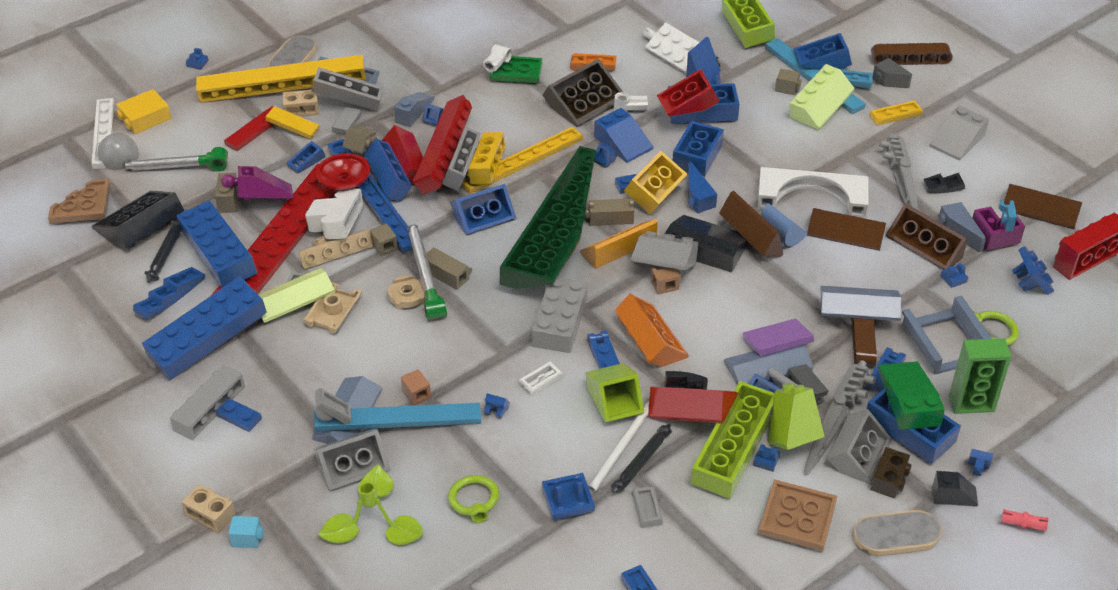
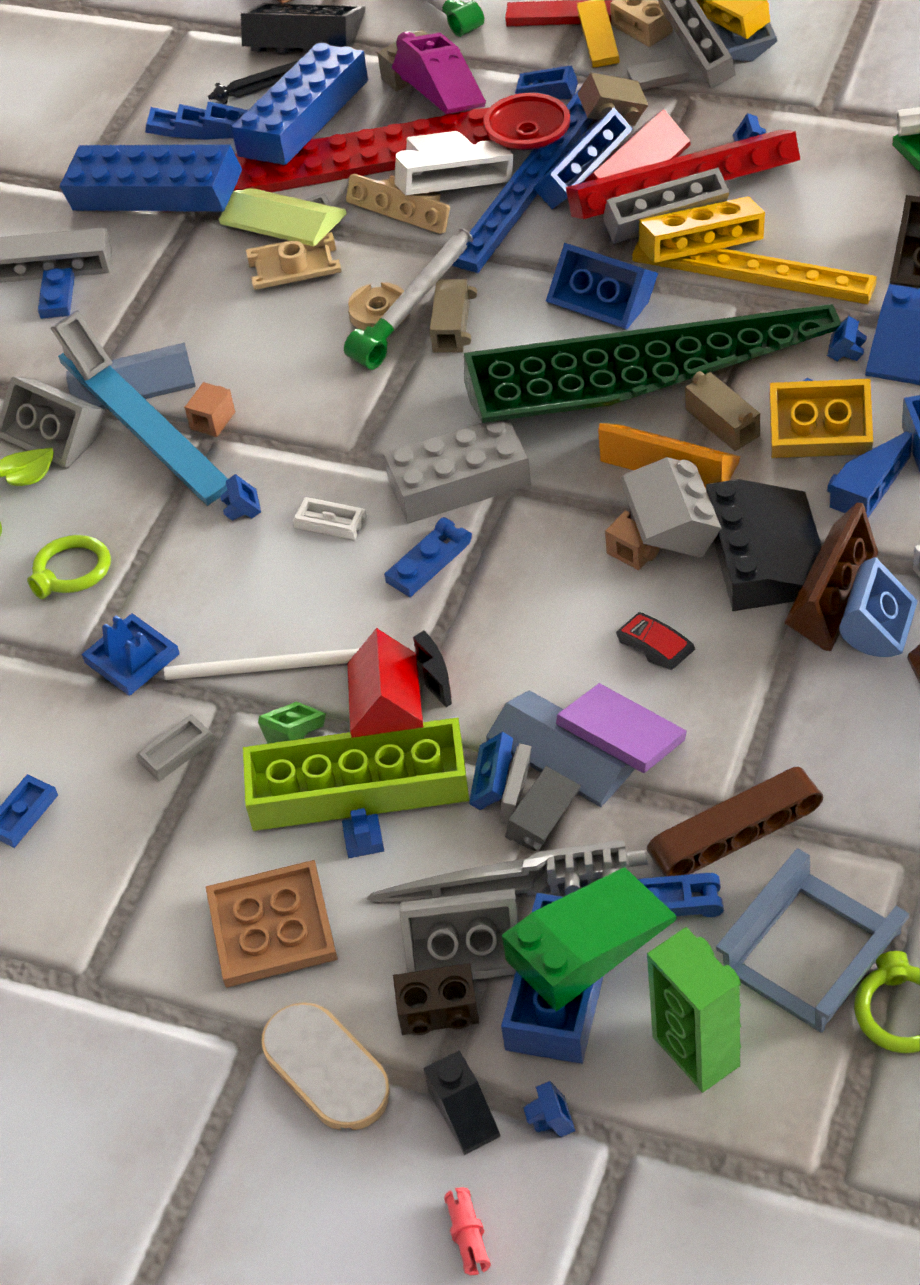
camera: 65 degrees right, 5 degrees up
dark tan brick [370,223,398,256] -> none
sand blue slope [394,92,435,127] -> none
lime slope [585,363,645,422] -> none
black wheel [612,423,672,494] -> none
orange slope [615,294,689,367] -> none
lime slope [768,383,825,450] -> none
slope [820,286,901,321] -> none
none -> bright green slope [258,702,326,744]
none -> slope [616,612,695,670]

